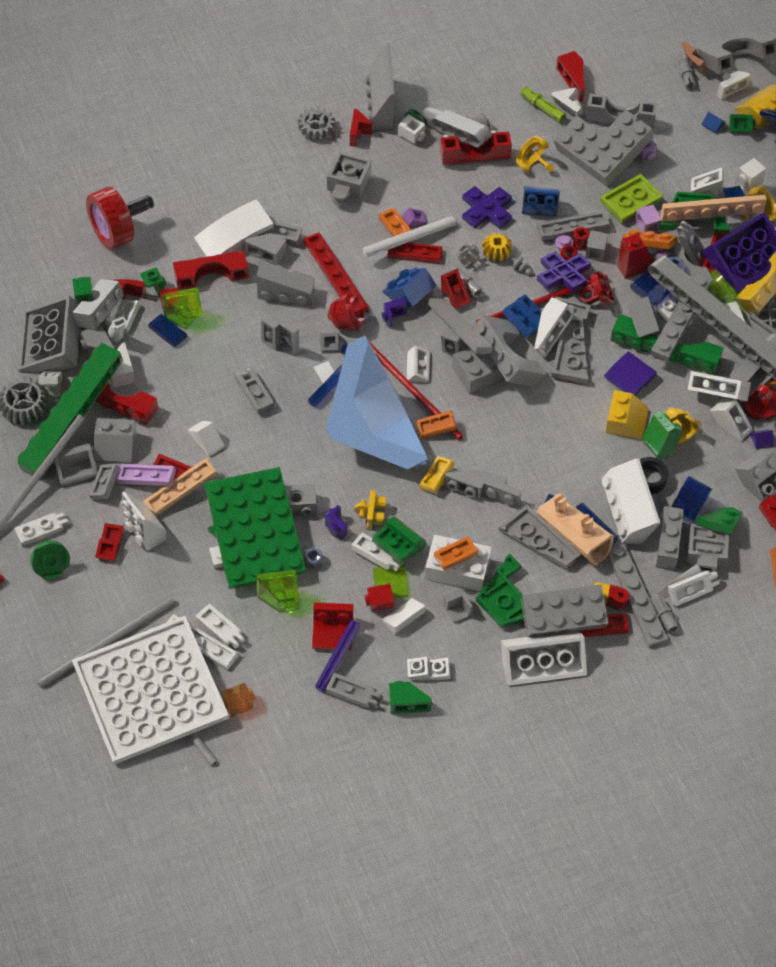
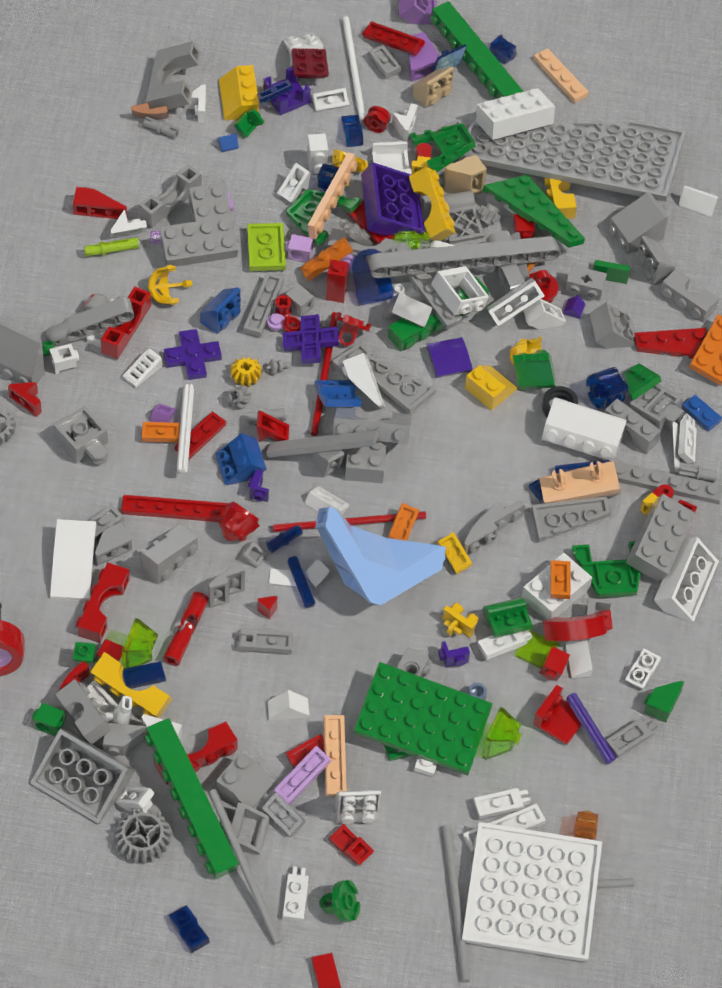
camera: 60 degrees left, 0 degrees up
none -> yellow arch [91,652,173,718]
none -> white slope [123,348,162,388]
none -> red piece [163,591,209,666]
none -> red slope [257,596,278,620]
none -> white window [431,266,489,315]
none -> red arch [543,609,613,641]
none -> blue plate [681,395,722,432]

